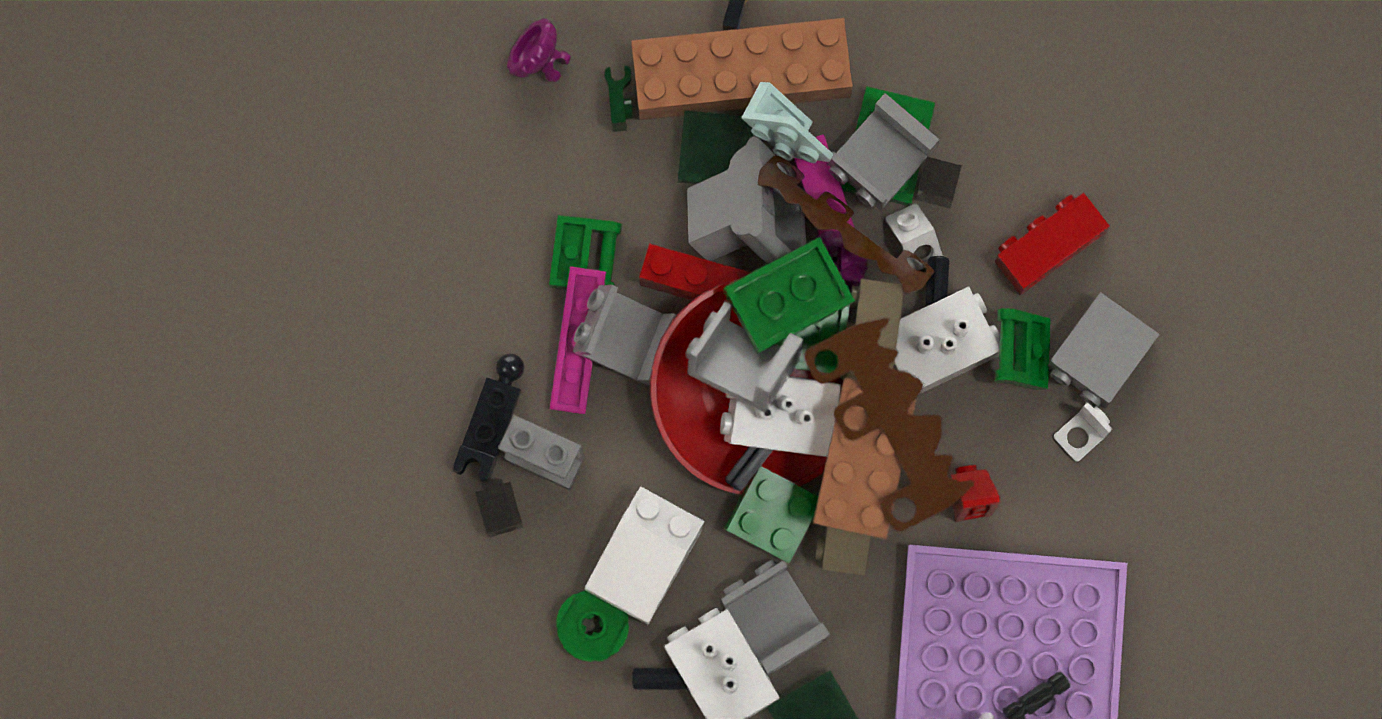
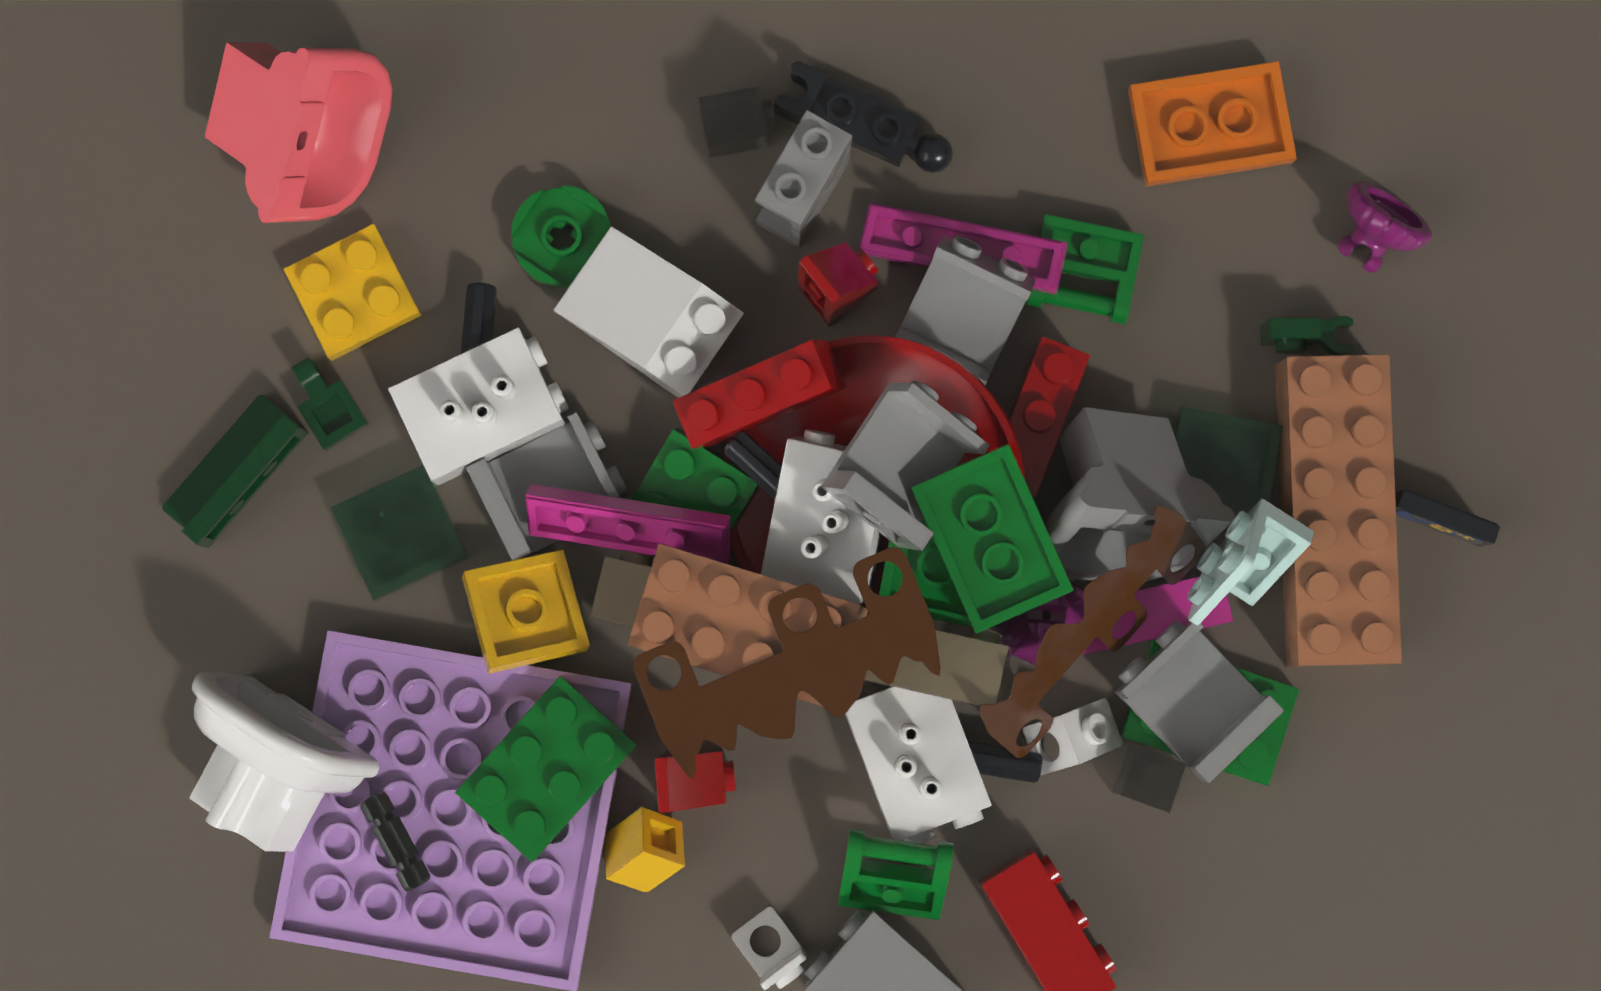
camera: 85 degrees right, 5 degrees up
none -> green plate [455,676,638,862]
none -> yellow plate [462,550,590,674]
none -> dark pink tile [525,484,731,564]
none -> yellow panel [604,807,685,892]
none -> red brick [673,340,847,449]
none -> red slope [798,242,878,327]
none -> orange plate [1128,61,1297,187]

